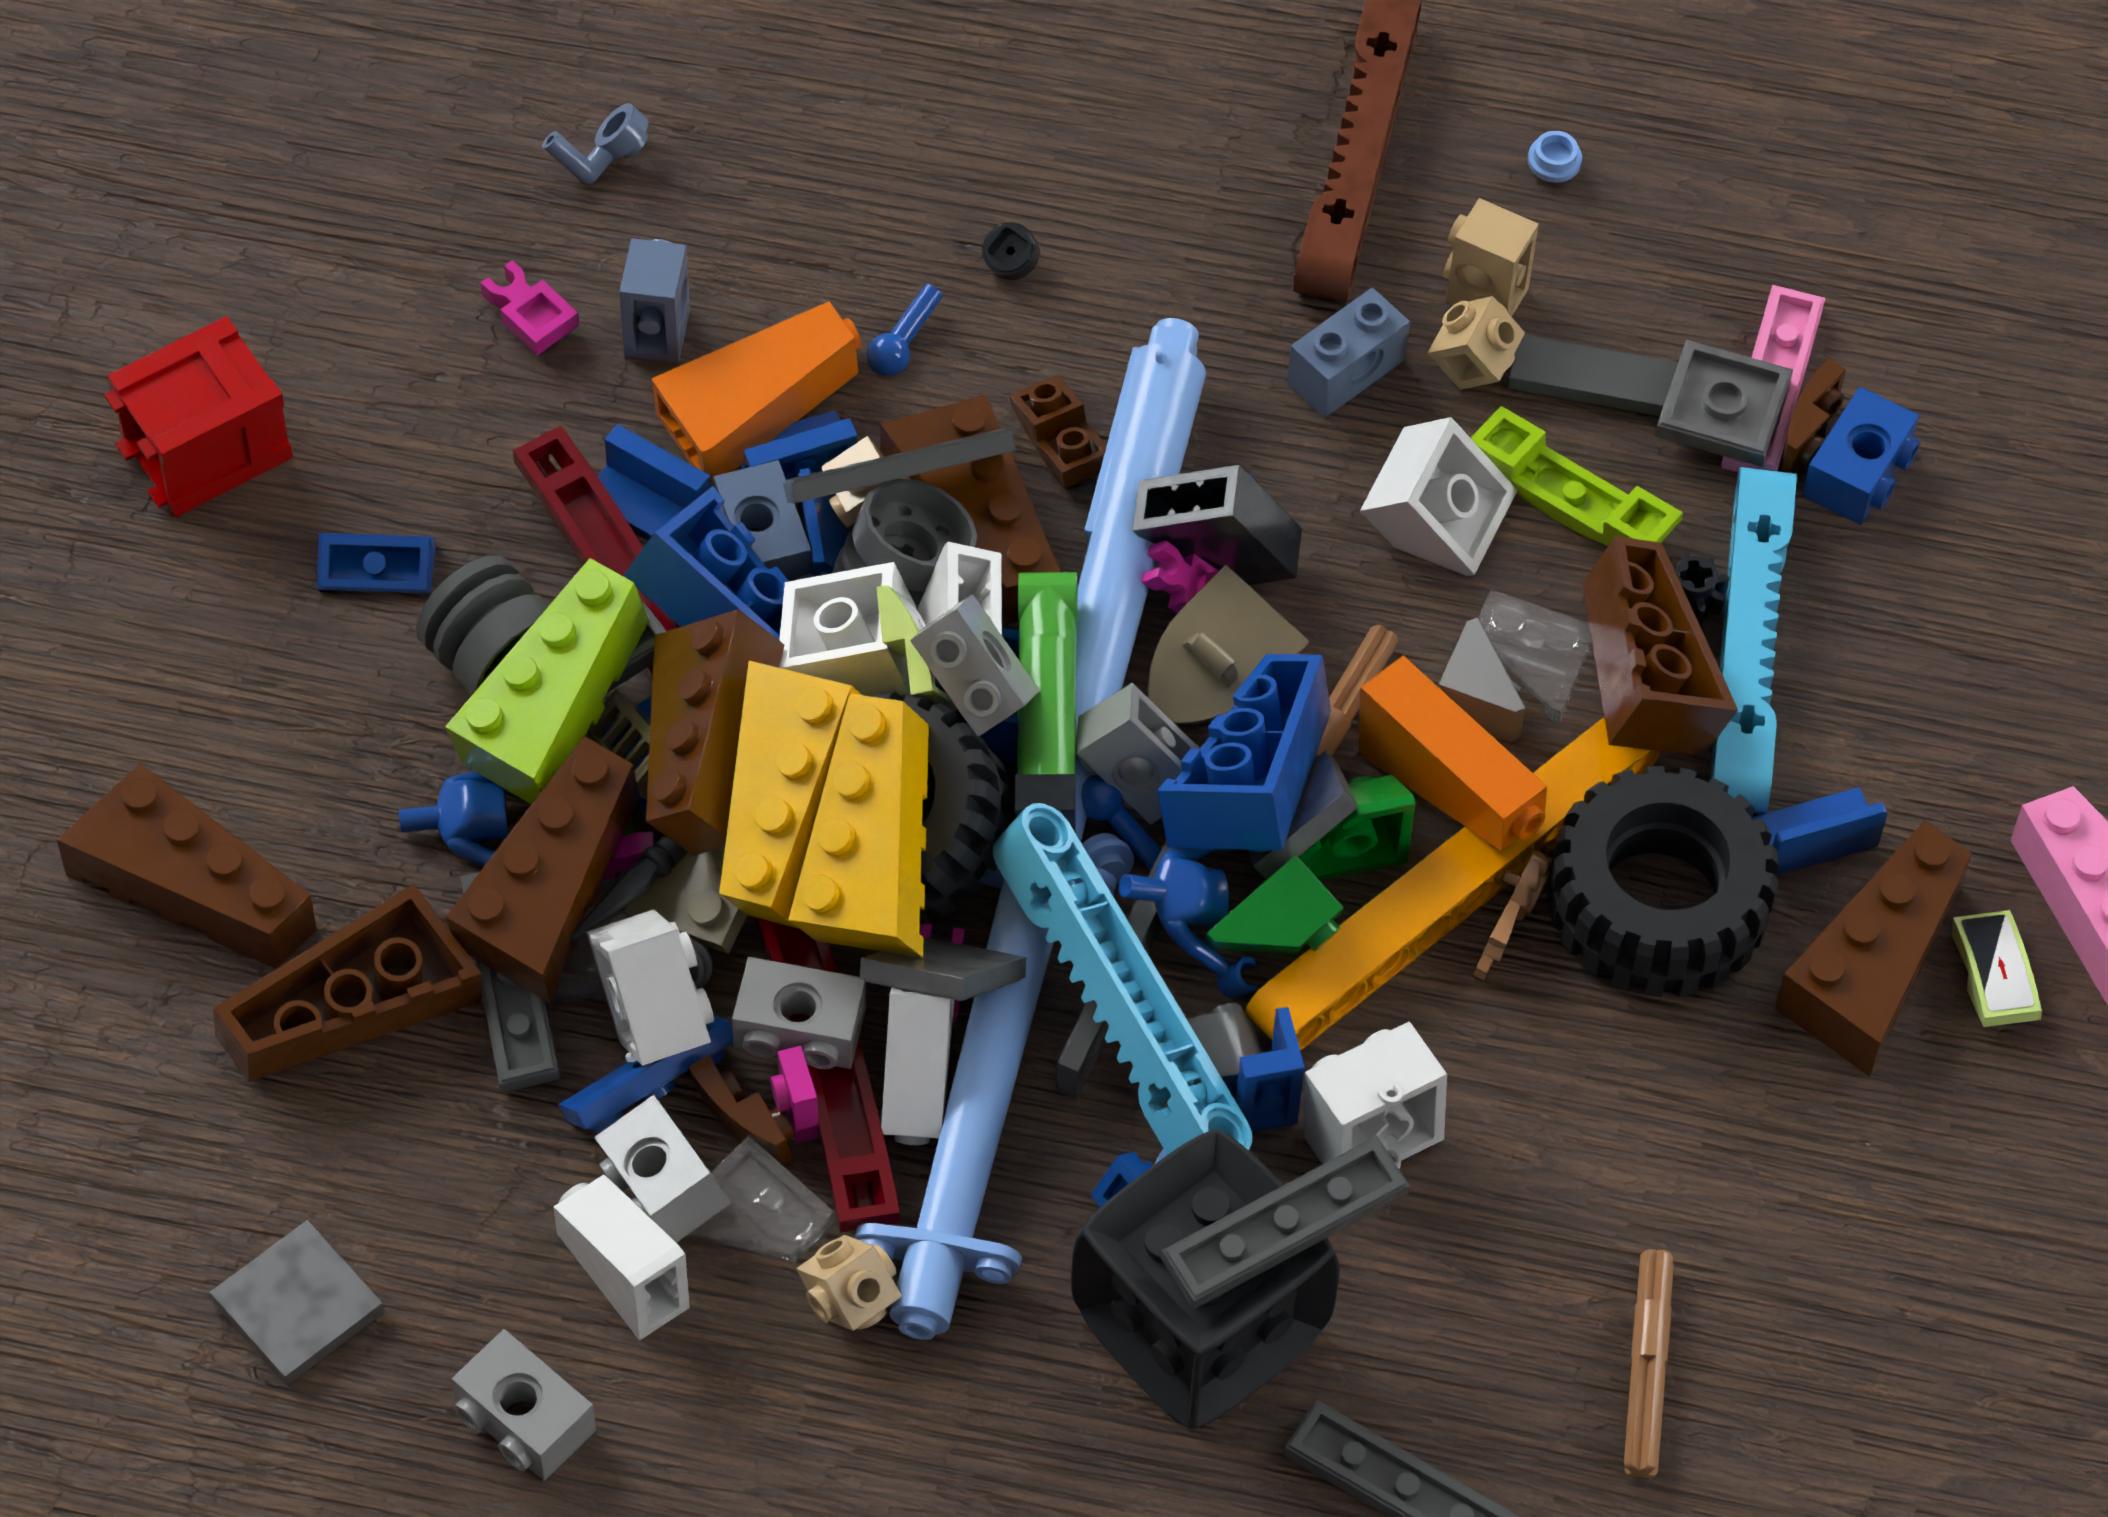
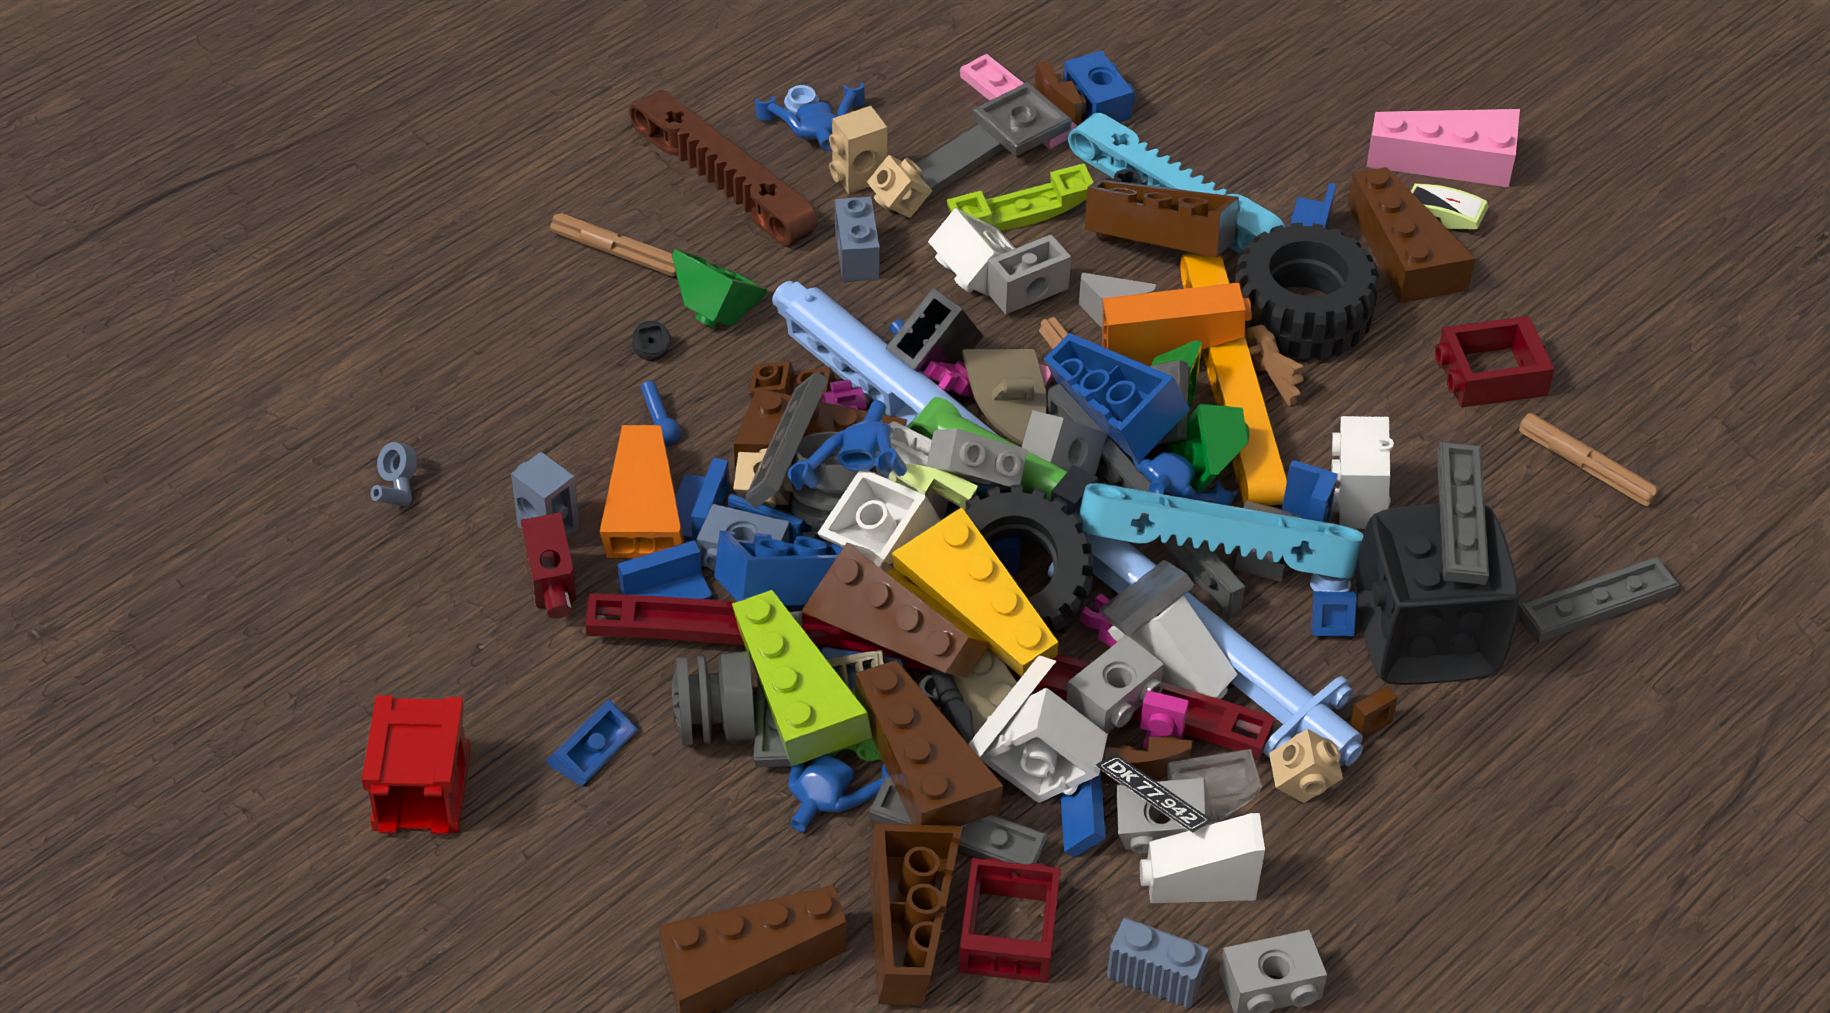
camera: 55 degrees left, 10 degrees down
dark pink plate [480,260,579,356] -> none
yellow wedge [788,693,929,958] -> none
clear wing [1478,589,1593,724] -> none
none -> dark red torso [521,512,576,619]
none -> medium nougat axle [550,213,677,277]
none -> green slope [672,249,768,327]
none -> blue piece [755,83,865,151]
none -> blue piece [788,400,907,490]
none -> magenta gear [822,380,867,411]
none -> dark red window [959,858,1060,983]
none -> white sticker [968,655,1056,758]
none -> light grey brick [986,234,1071,314]
none -> black sticker [1095,754,1213,833]
none -> sand blue brick [1107,917,1210,1009]
none -> reddish brown tile [1350,686,1398,740]
none -> dark red window [1435,316,1555,408]

